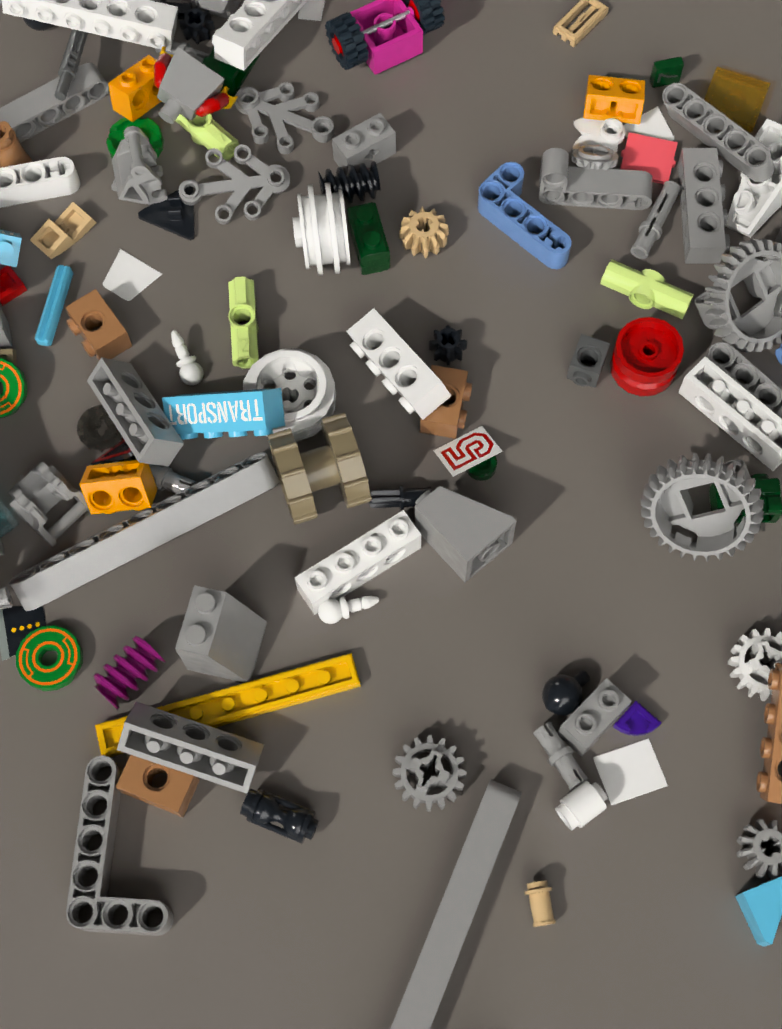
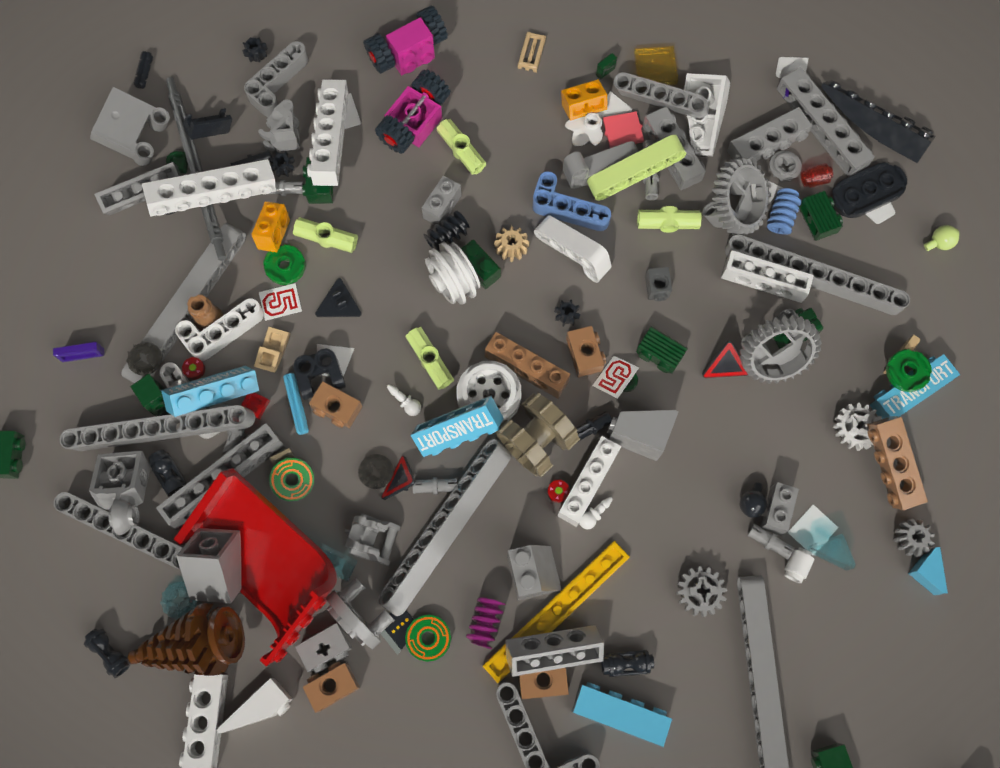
camera: 30 degrees left, 5 degrees up
light orange brick [79,460,158,515] -> none
light grey brick [87,357,184,467] -> none
light grey piece [111,126,168,205] -> none
light grey torso [154,46,238,124] -> none
light grey plant [179,144,290,225] -> none
light grey plant [235,82,334,154] -> none
white brick [346,308,451,420] -> none
tan pin [525,880,556,927] -> none
light grey gear [572,145,619,171] -> none
red wheel [610,317,684,396] -> none
dark purple tile [613,701,661,736] -> none
none -> white sticker [259,283,302,321]
none -> black piece [293,348,346,400]
none -> yellowish green piece [437,119,486,175]
none -> medium nougat brick [485,332,571,399]
none -> white beam [534,215,611,283]
none -> red tile [547,480,570,503]
none -> medium azure brick [572,682,672,747]
none -> yellowish green beam [587,135,686,201]
none -> dark green brick [636,326,688,374]
none -> piece [702,341,748,378]
none -> clear light blue slope [806,534,856,571]

